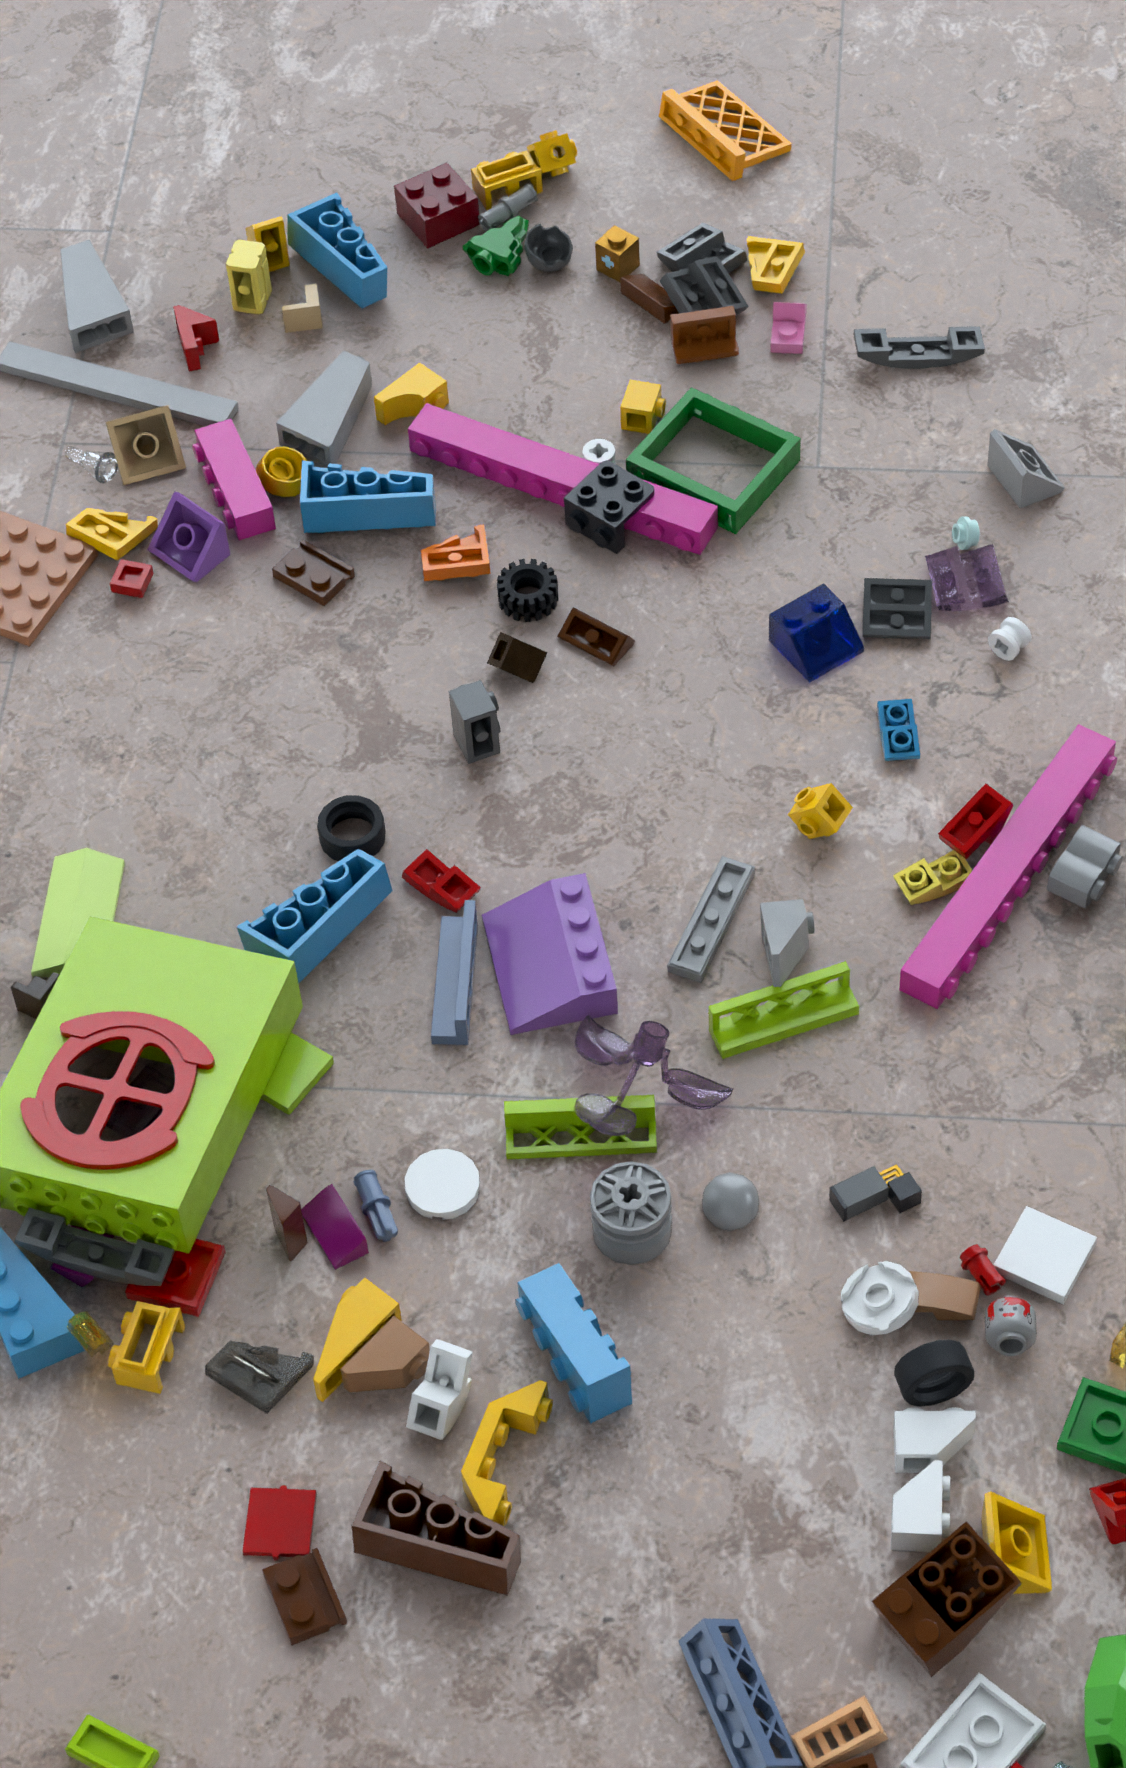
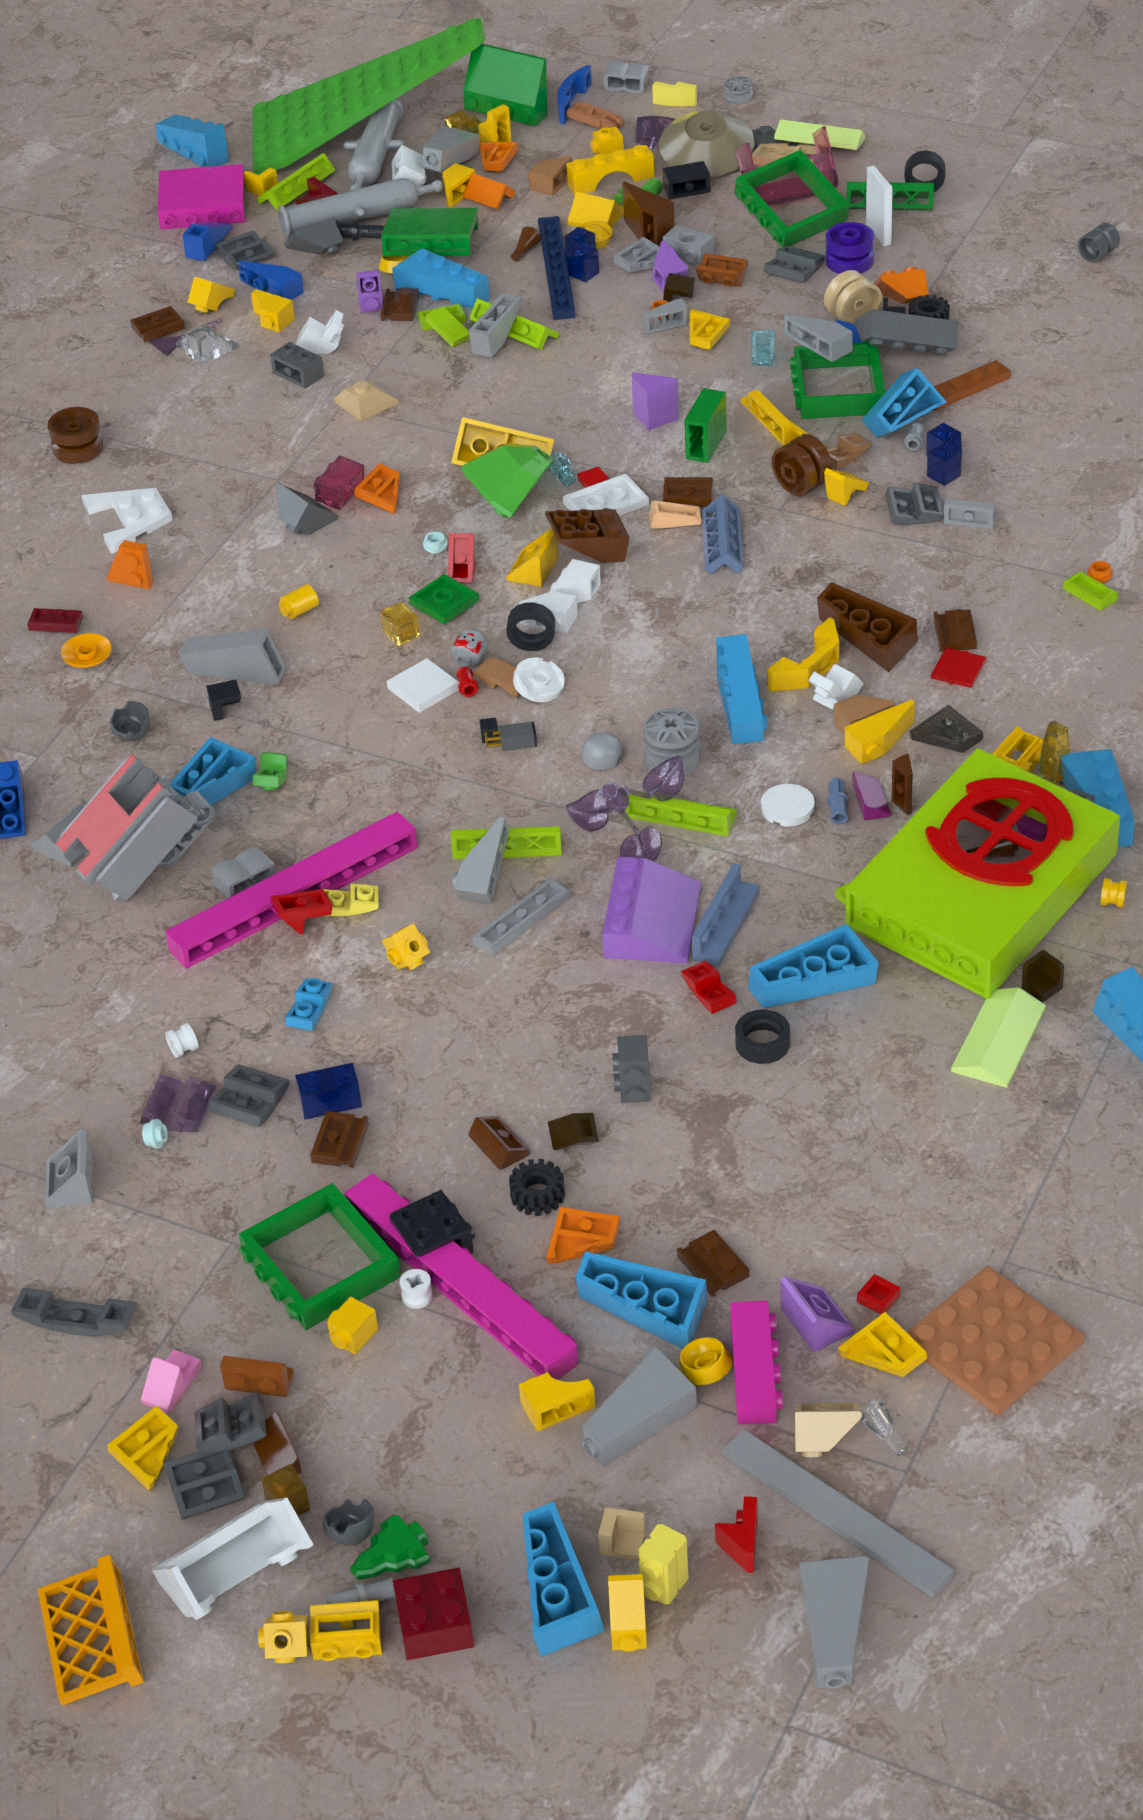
camera: 160 degrees left, 10 degrees down
none -> white windscreen [152,1497,313,1620]
none -> reddish brown plate [310,1111,369,1168]

